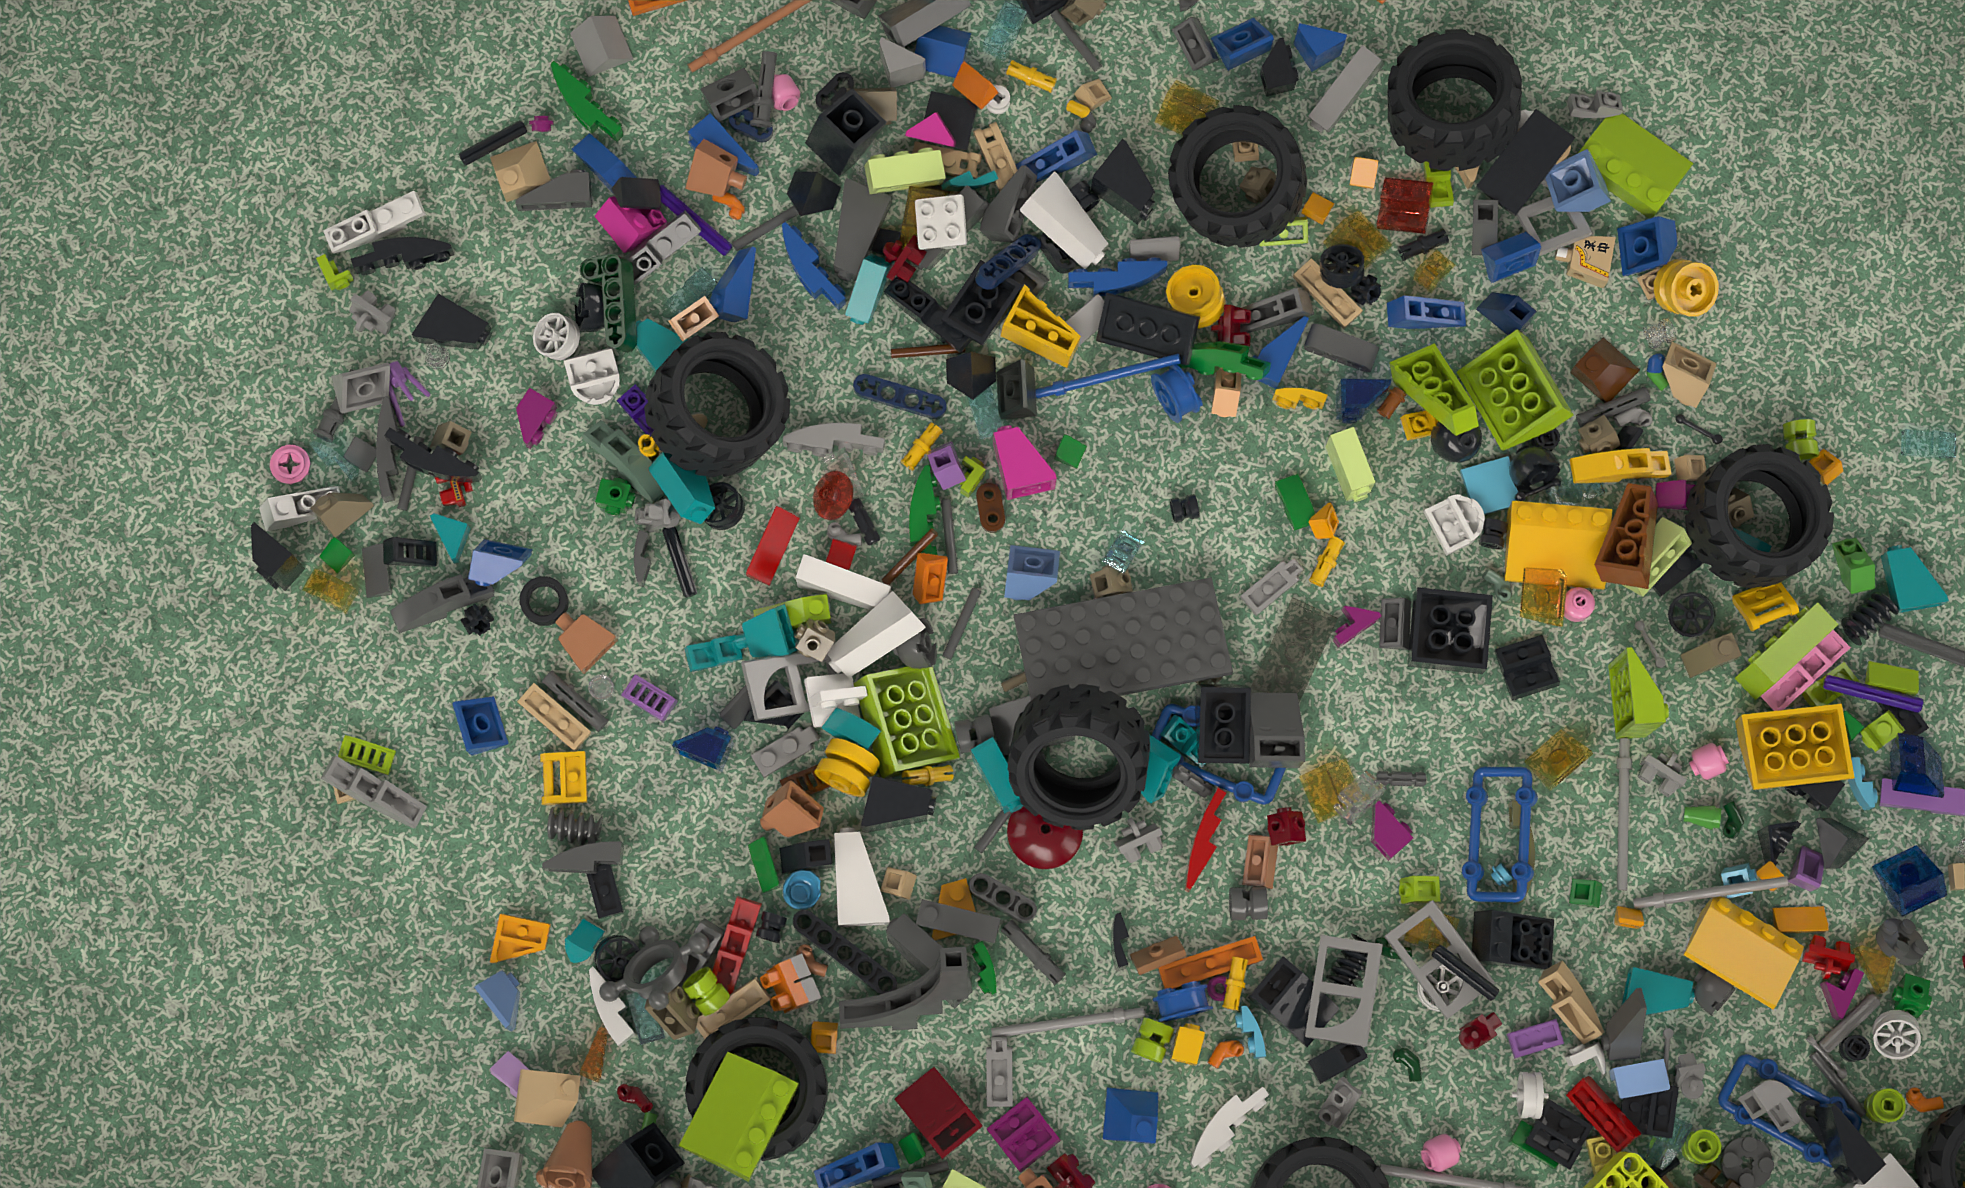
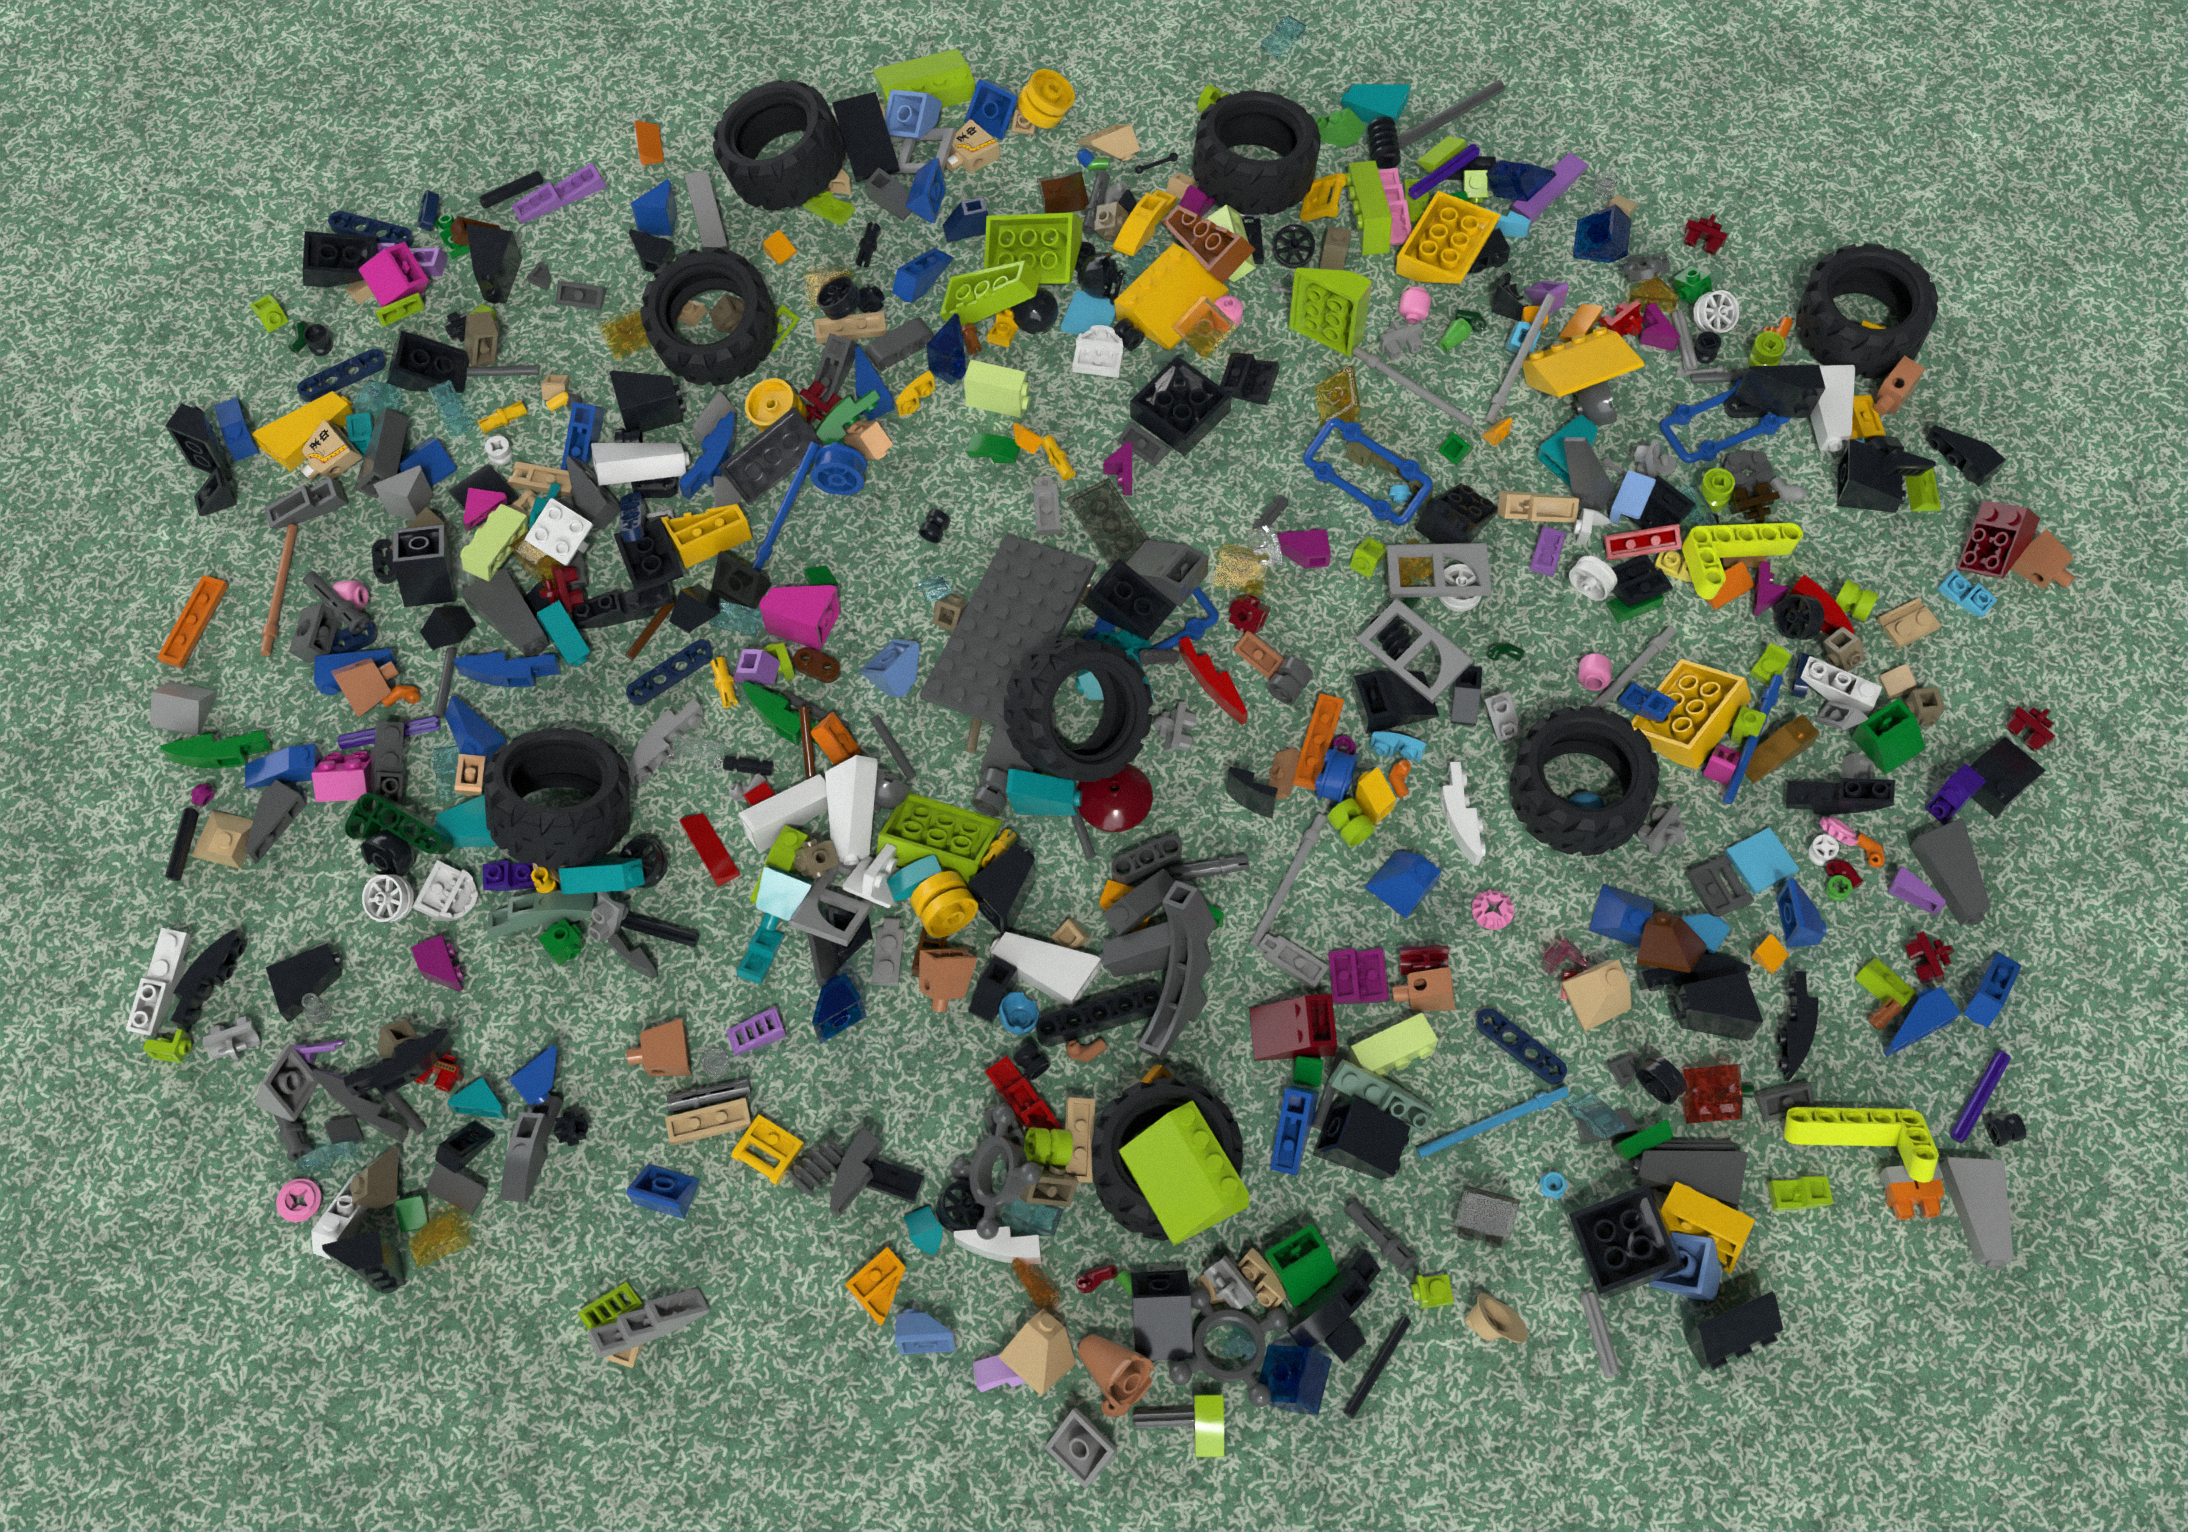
camera: 50 degrees left, 15 degrees down
black tyre [519,576,569,626] -> none
black slope [611,177,661,210] -> none
green slope [748,837,781,893] -> none
orange hips [760,954,821,1014] -> none
clear red dish [813,471,853,520] -> none
orange slope [952,61,999,110] -> none
blue slope [1211,18,1274,71] -> none
yellow pin [1222,957,1248,1011] -> none
light orange slope [1301,192,1335,225] -> none
clear red slope [1376,177,1434,234] -> none
clear yellow slope [1412,250,1456,294] -> none
black axle [1432,945,1500,1001] -> none
dark red hips [1459,1012,1502,1050] -> none
light grey slope [1567,90,1623,118] -> none
clear wheel [1643,318,1677,350] -> none
light grey brick [1738,1080,1802,1133] -> none
black slope [1816,818,1869,869] -> none

